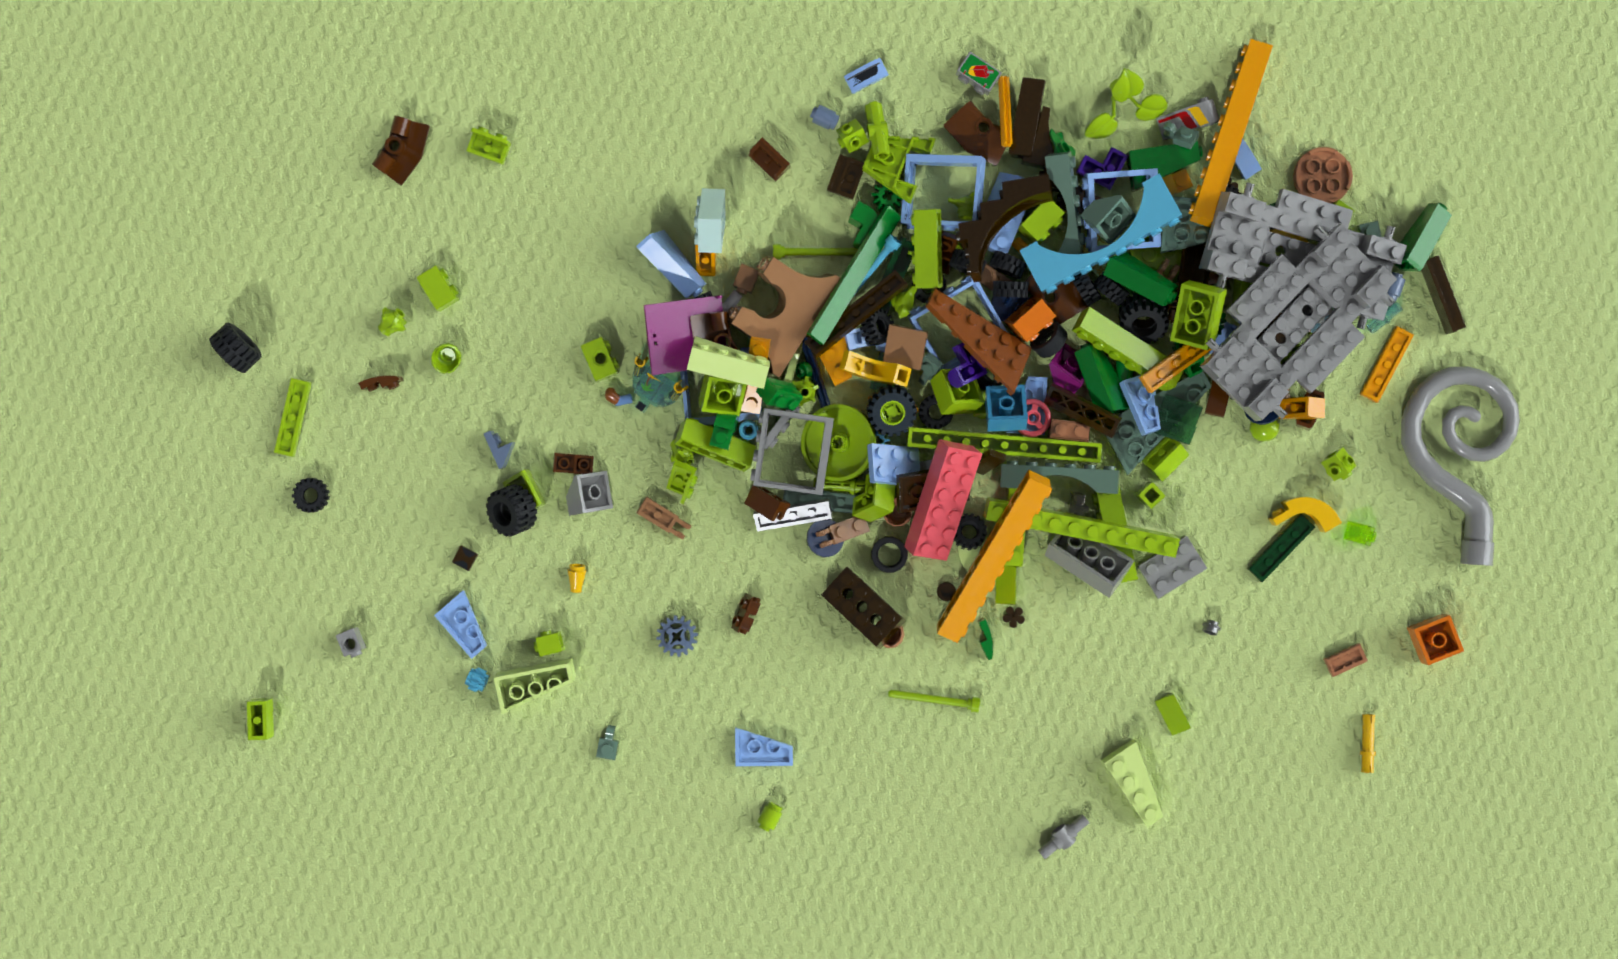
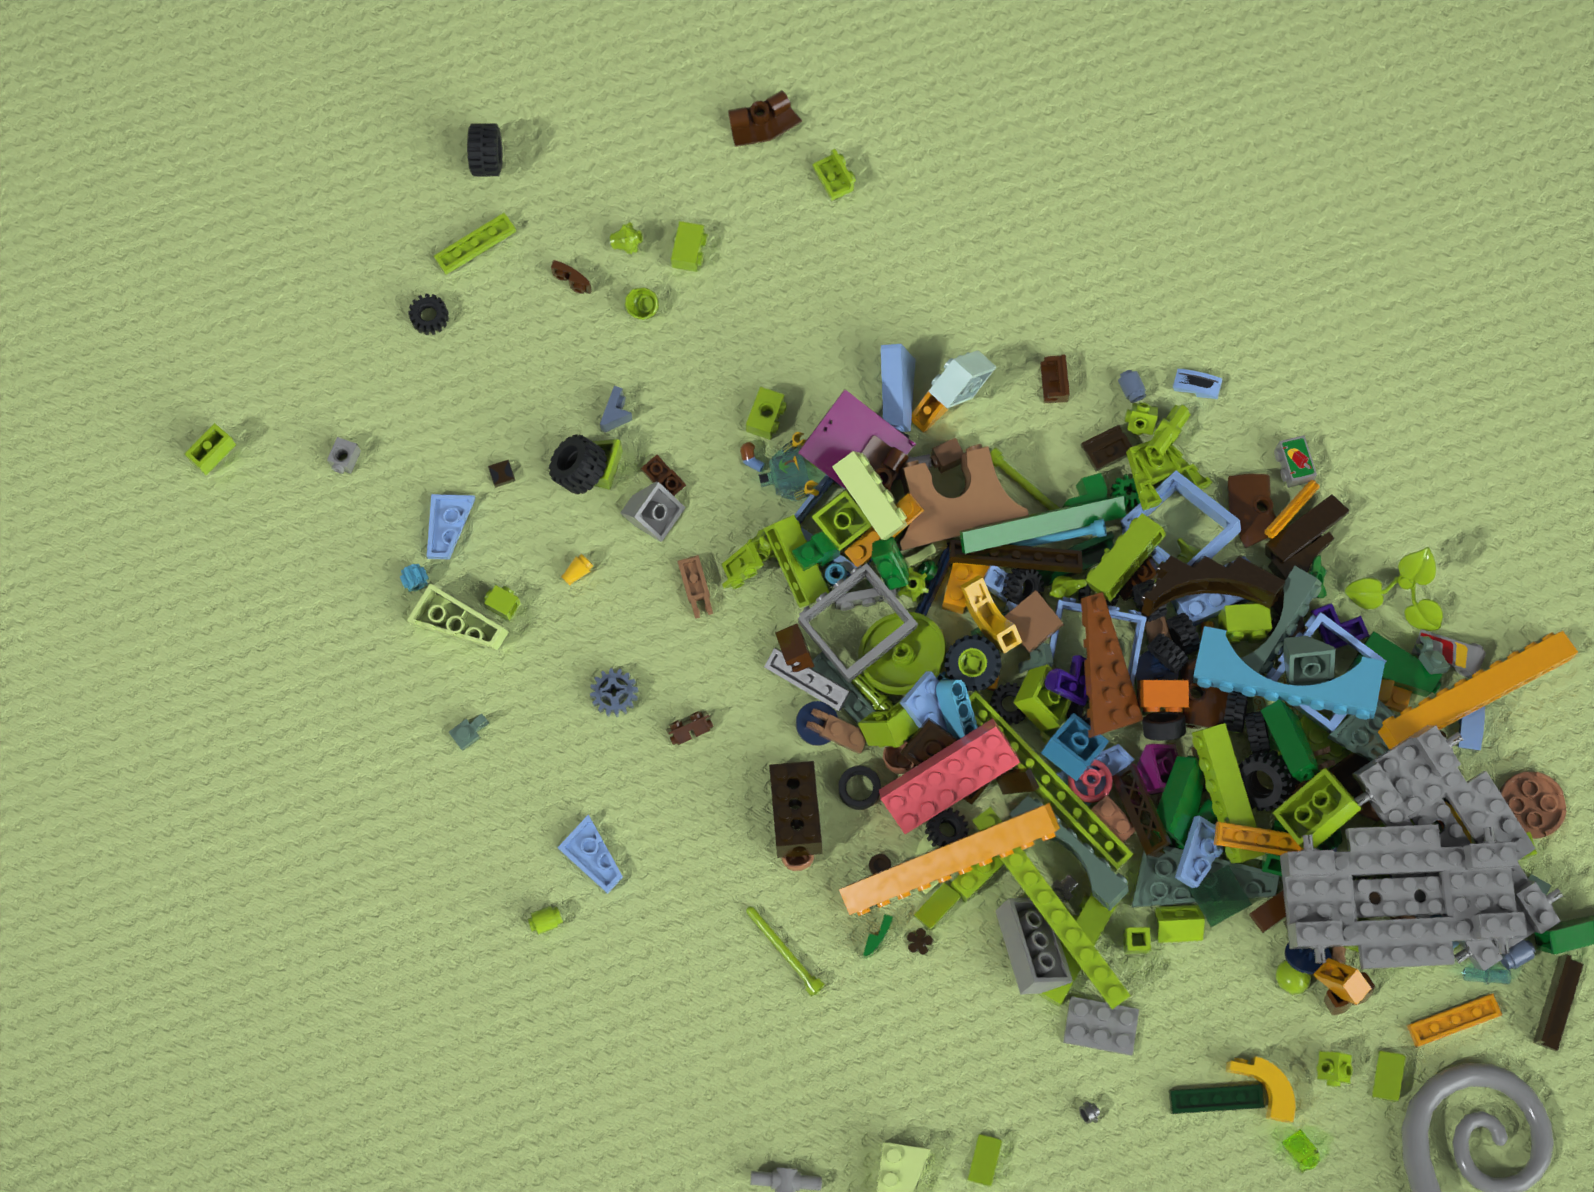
camera: 45 degrees right, 15 degrees down
none -> medium azure beam [936,680,978,739]
none -> lime slope [1372,1051,1406,1102]

